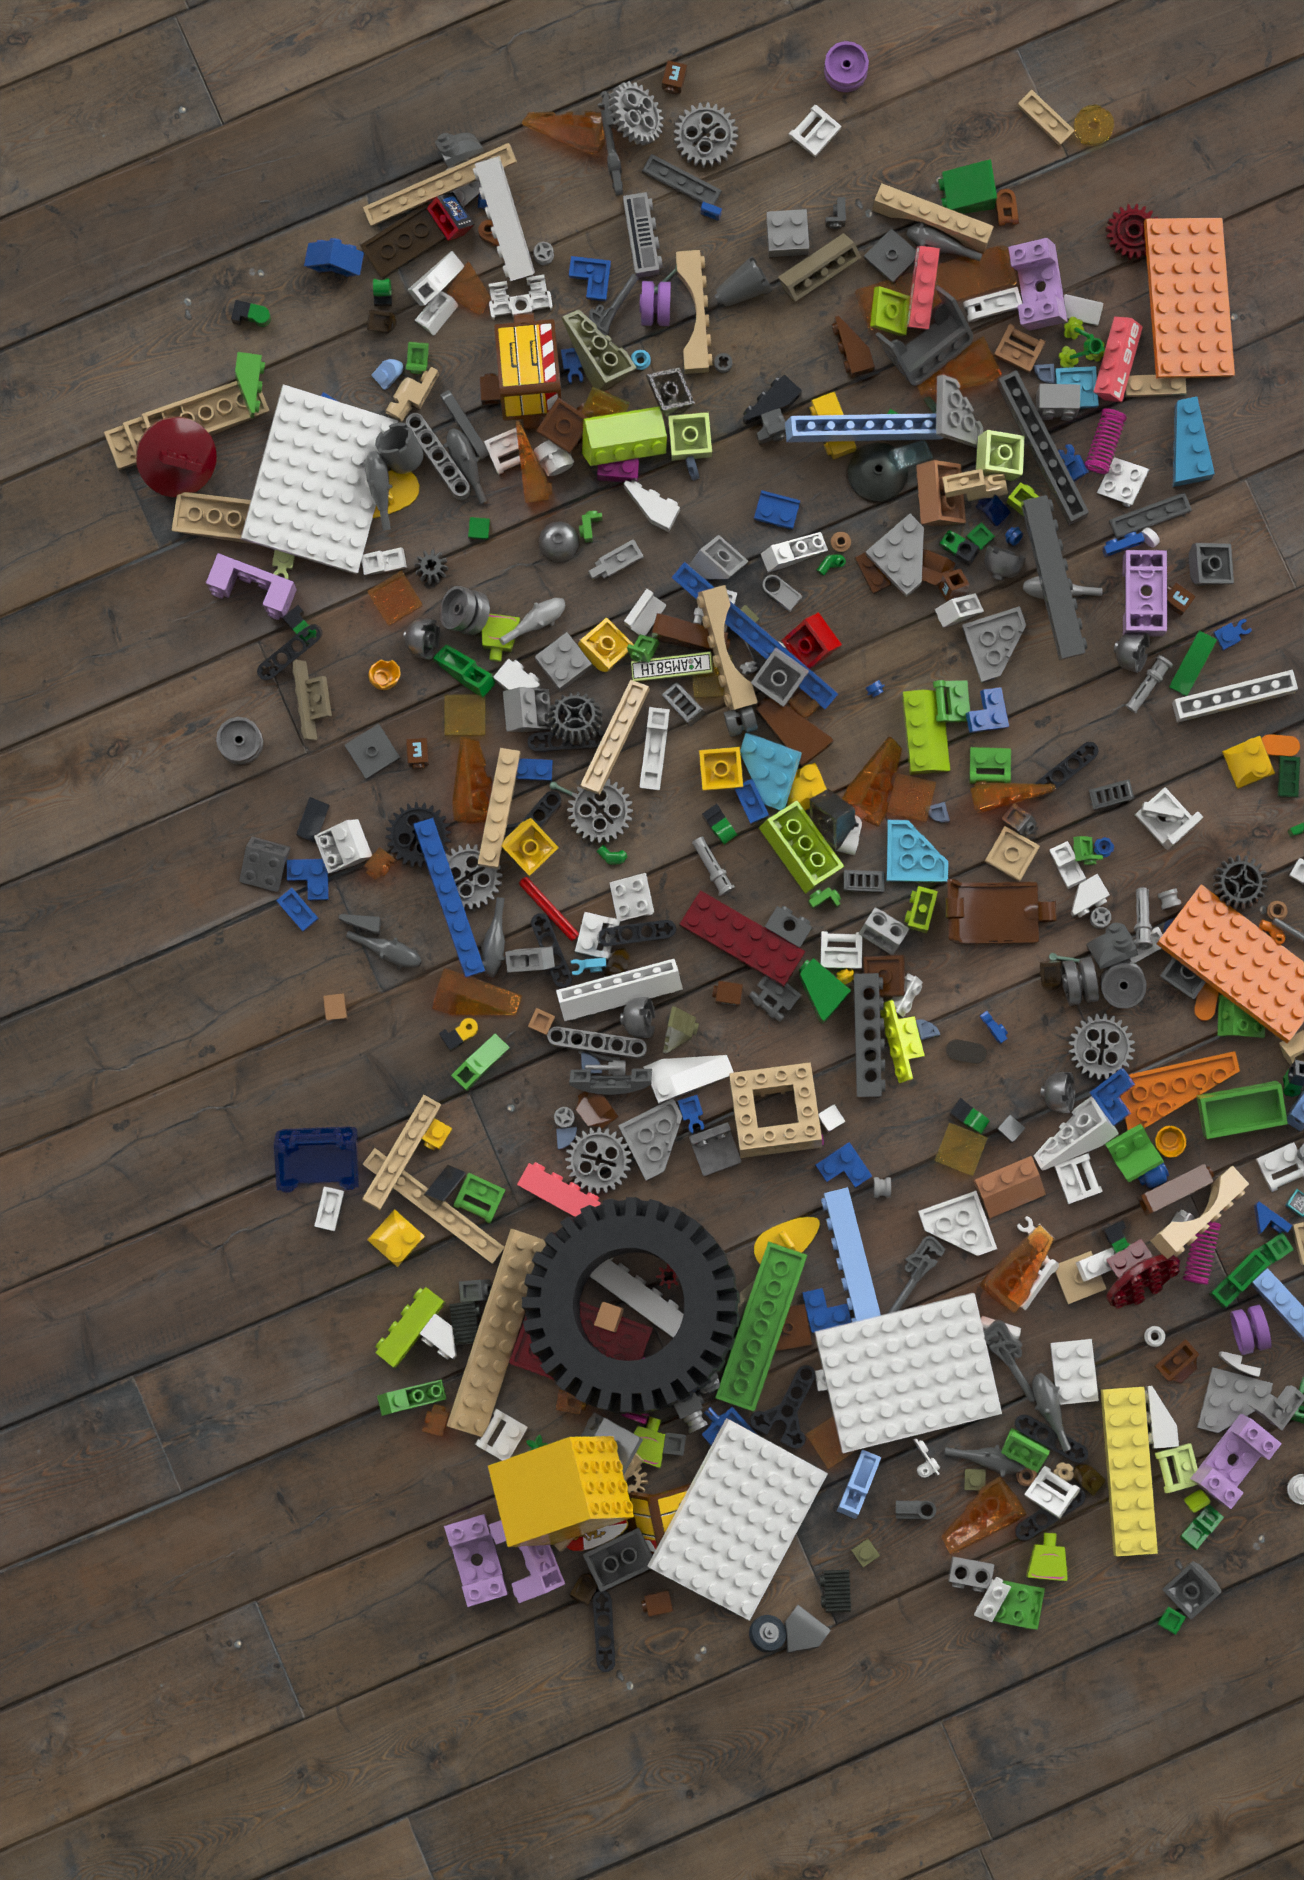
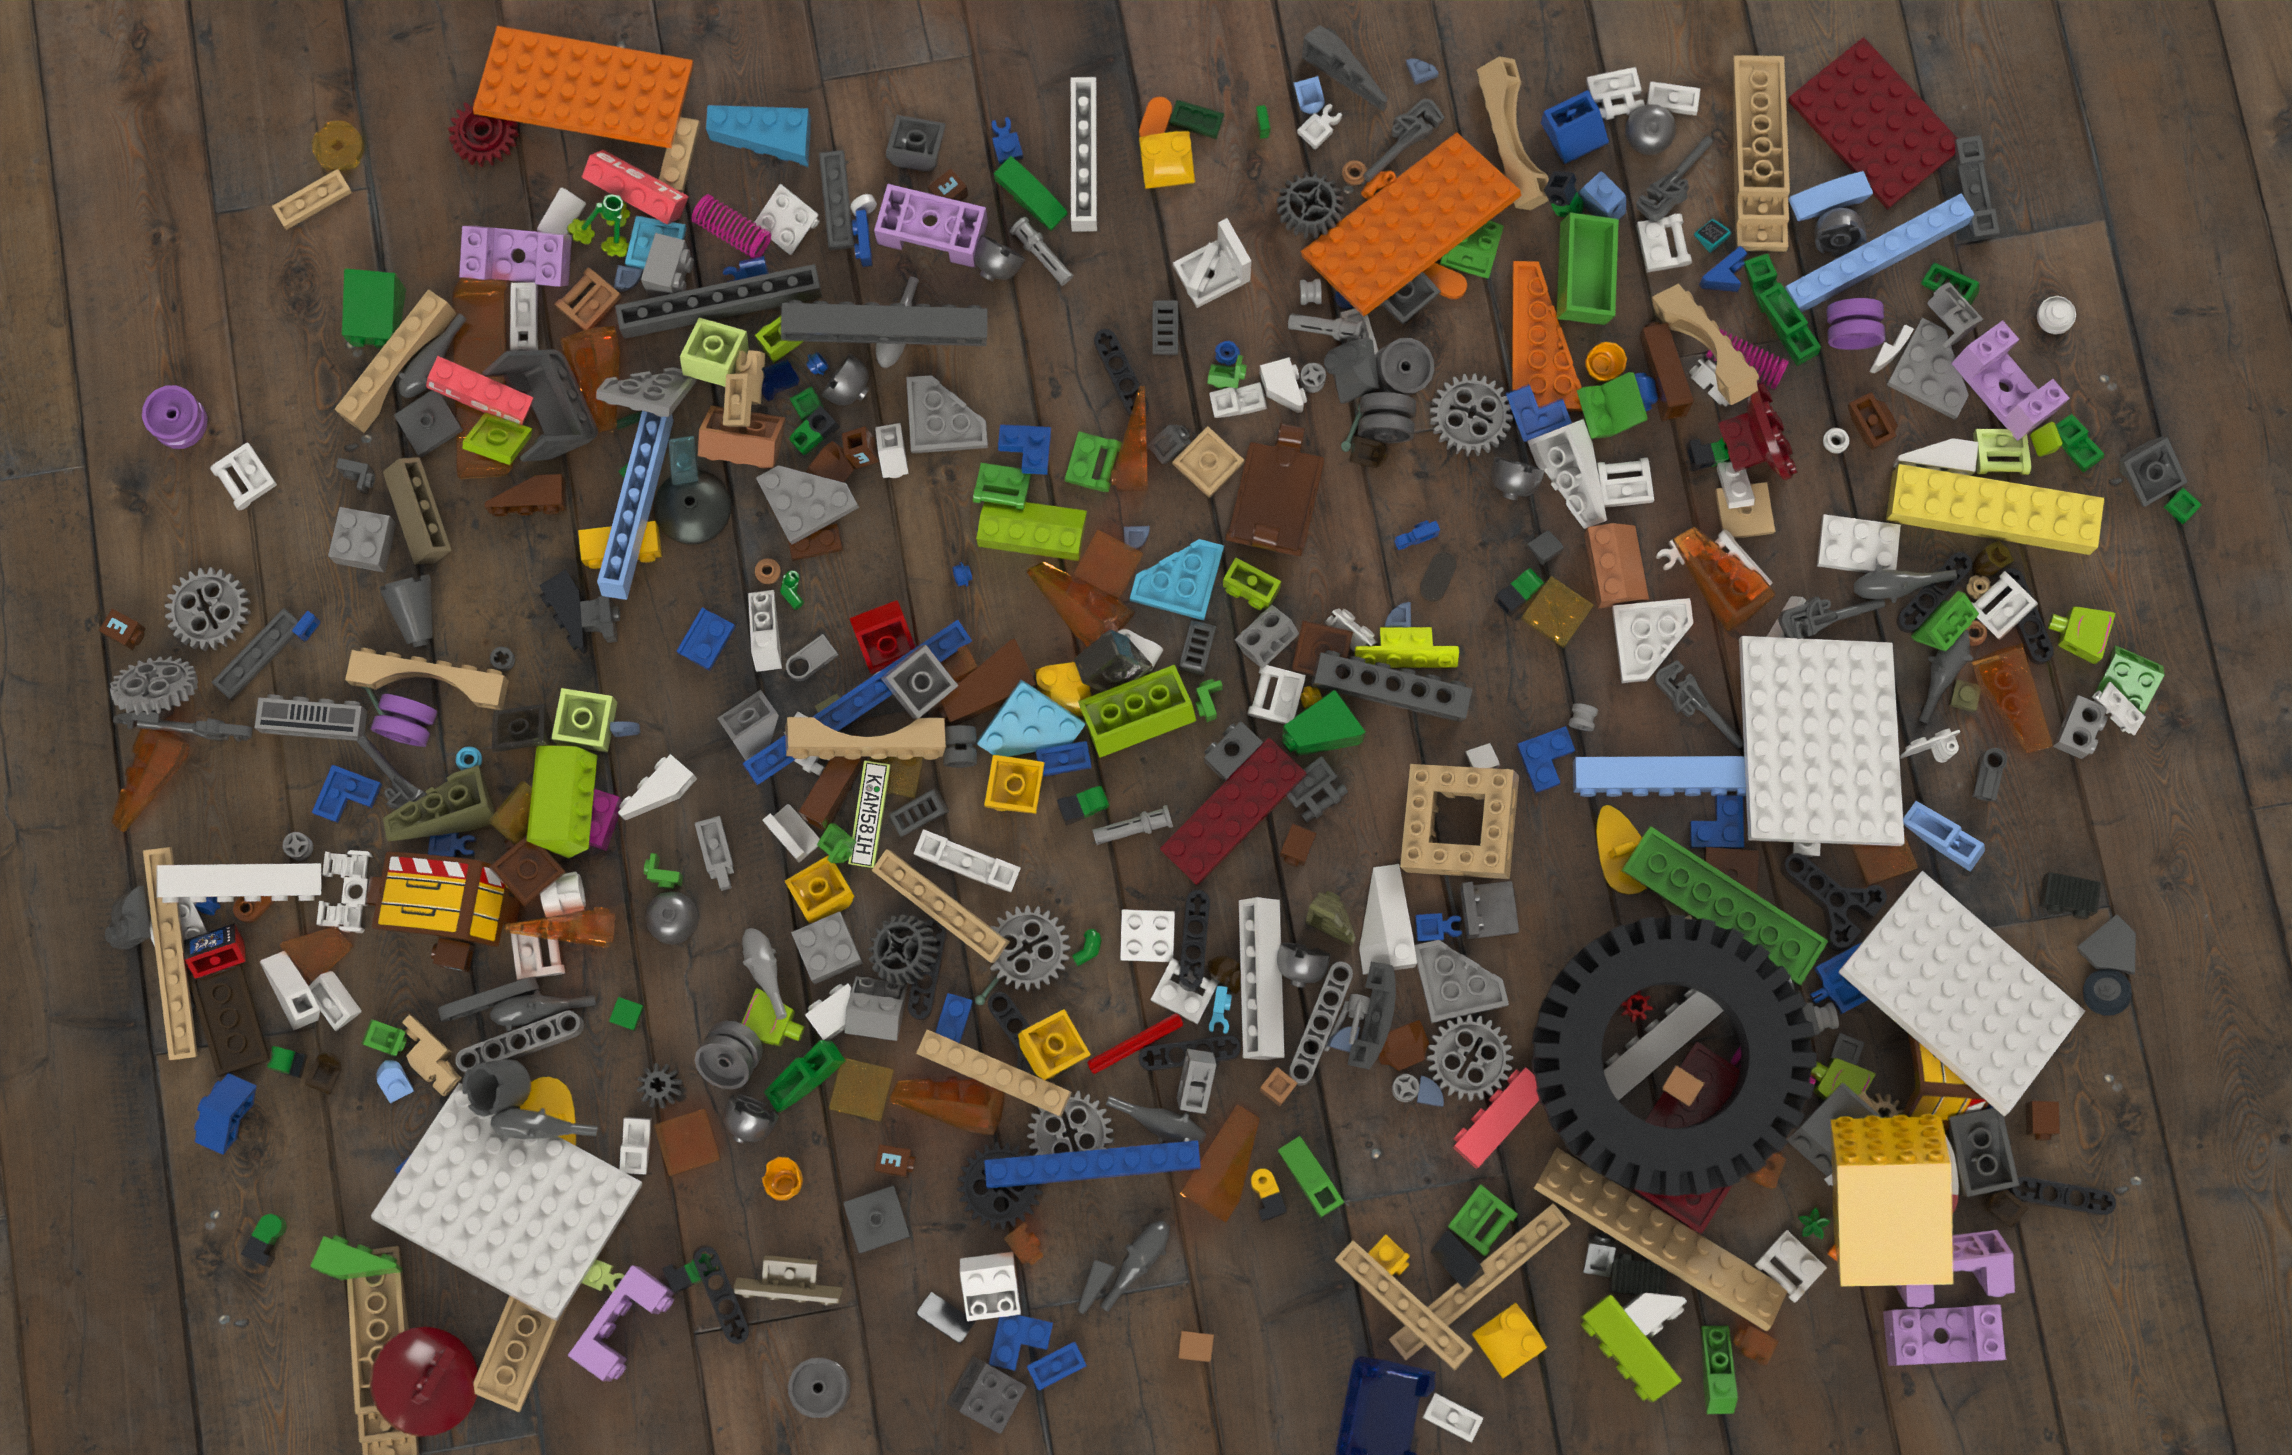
camera: 75 degrees left, 5 degrees down
light grey axle [740,661,759,675] -> none
olive plate [851,1538,880,1567] -> none
dark orange plate [996,189,1019,226] -> none

